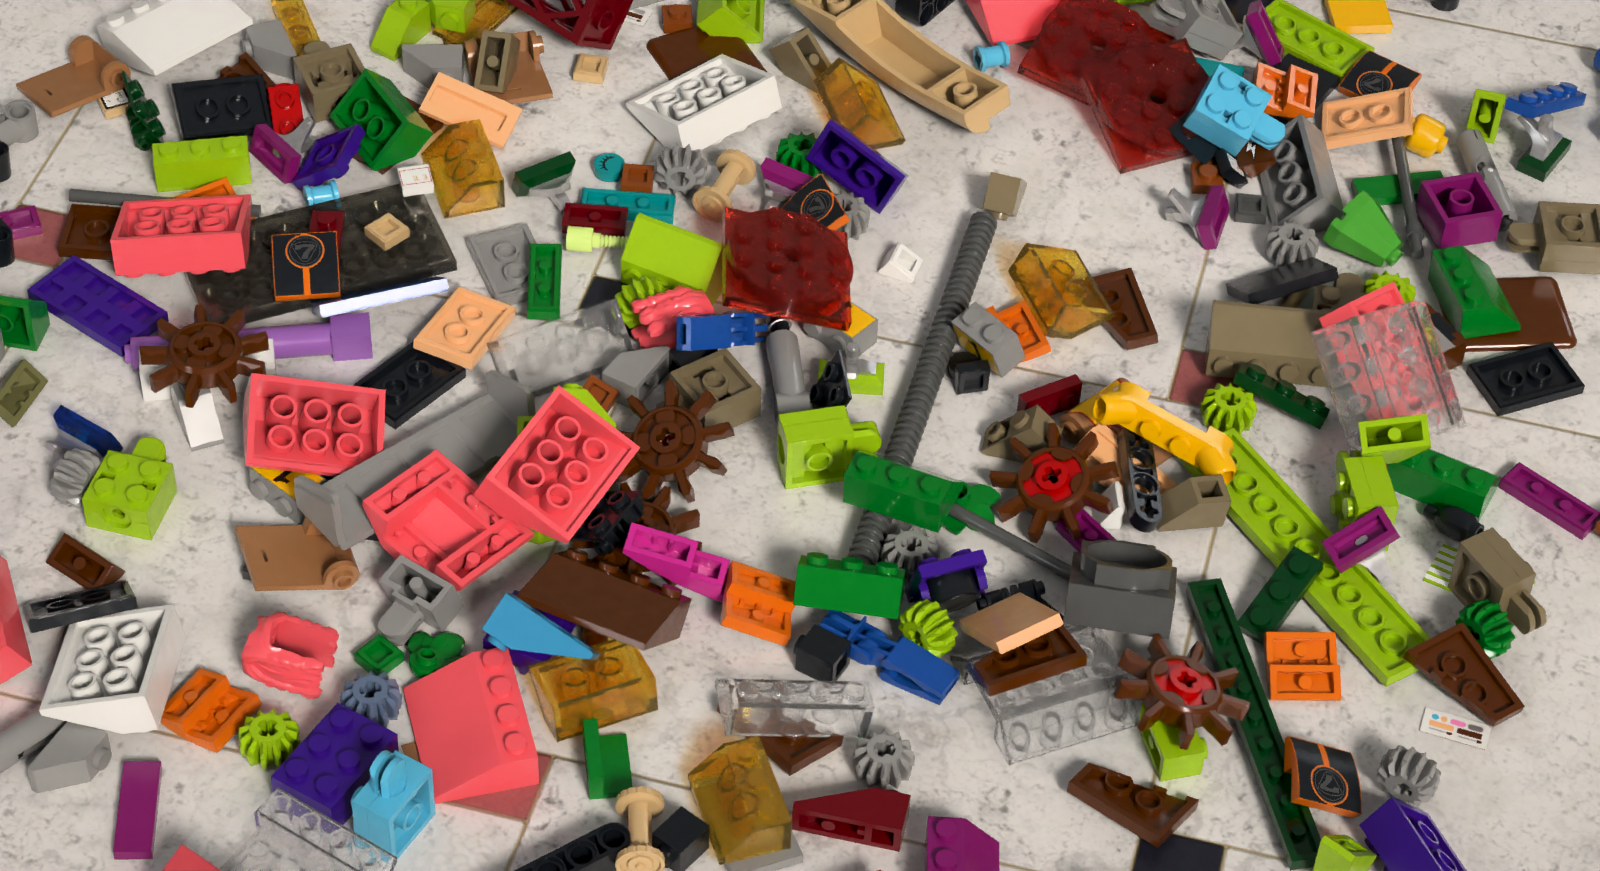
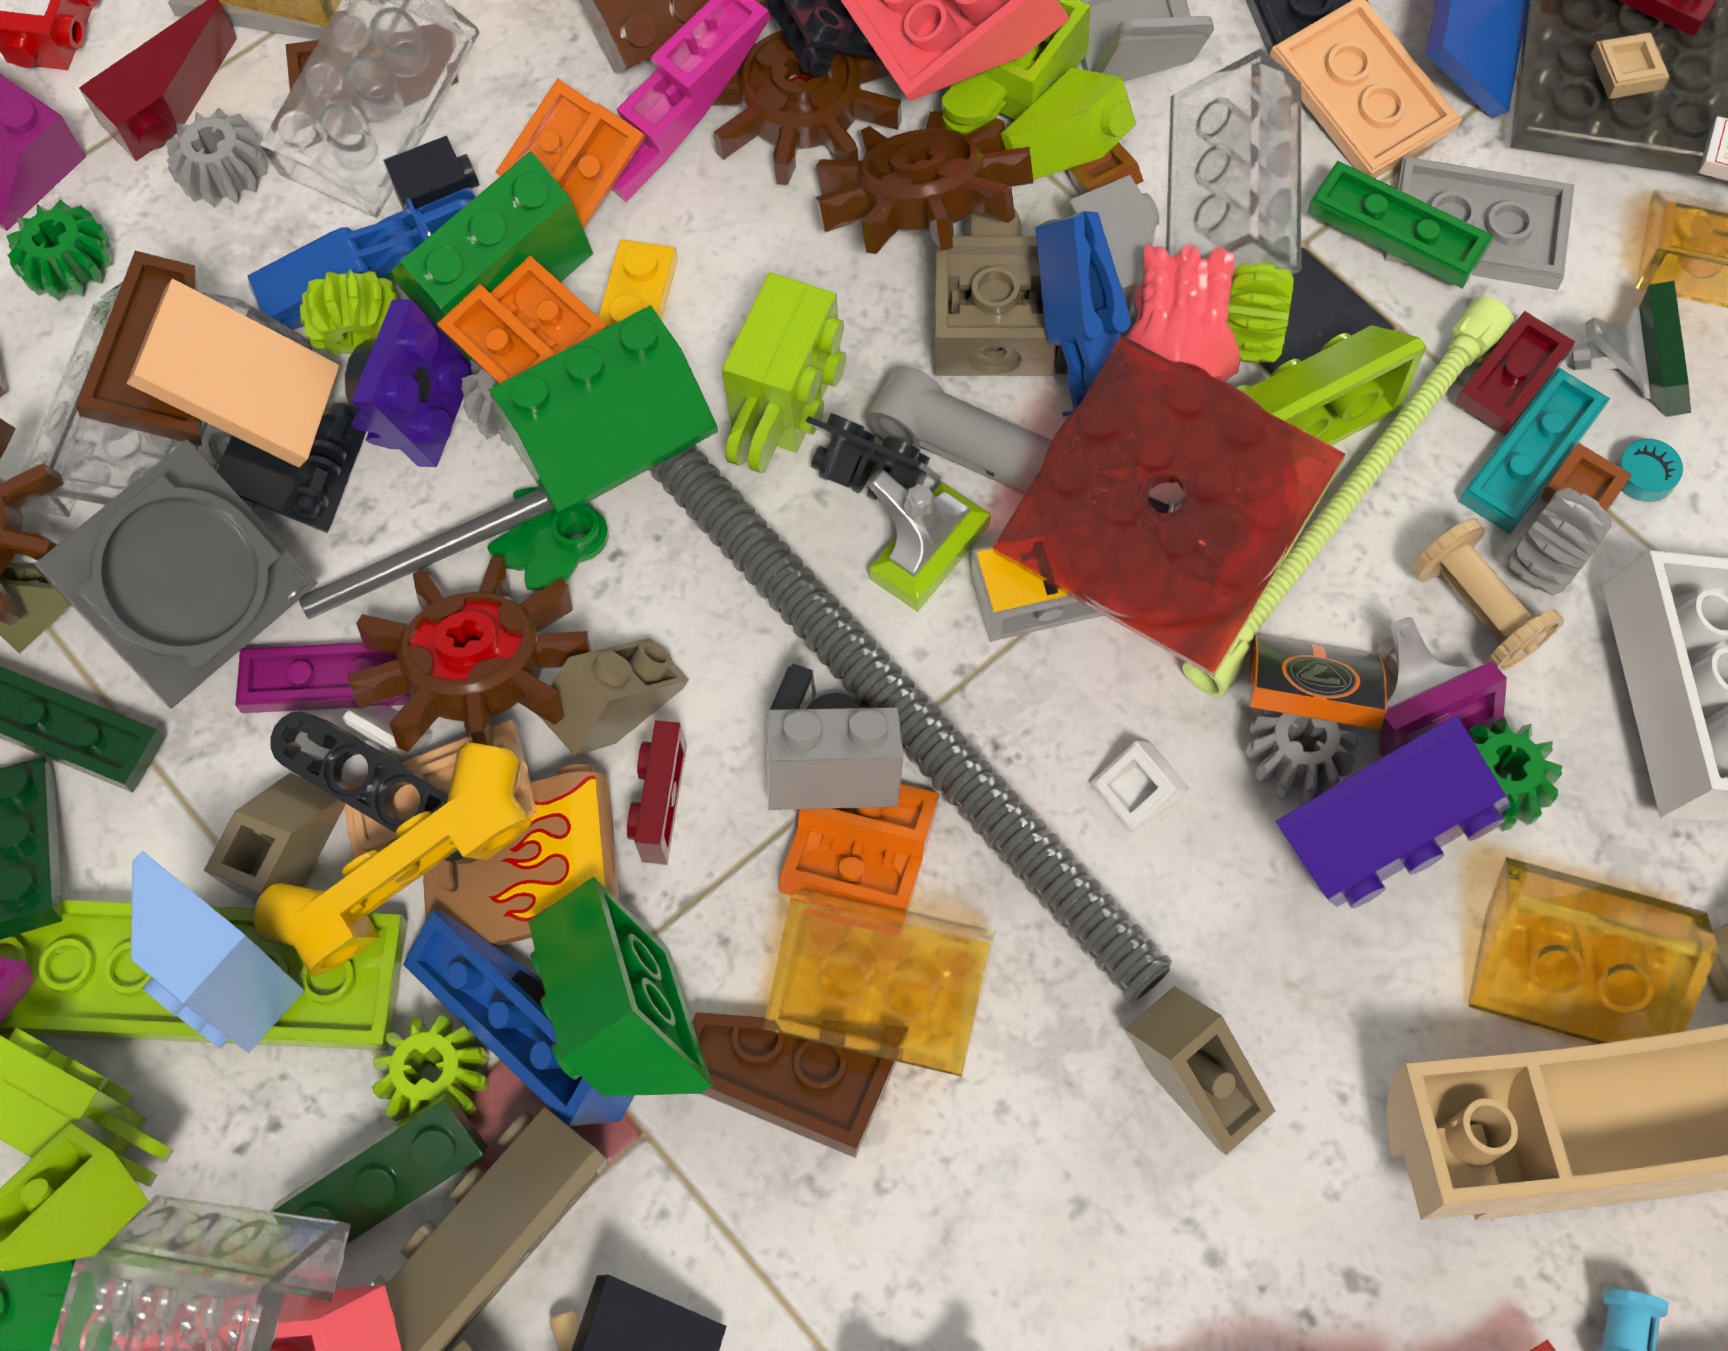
camera: 130 degrees right, 20 degrees up
none -> green gear [6,199,113,302]
none -> light blue slope [131,851,305,1053]
none -> blue slope [403,910,635,1126]
none -> orange slope [437,255,608,384]
none -> green slope [528,877,712,1096]
none -> yellow plate [598,239,678,327]

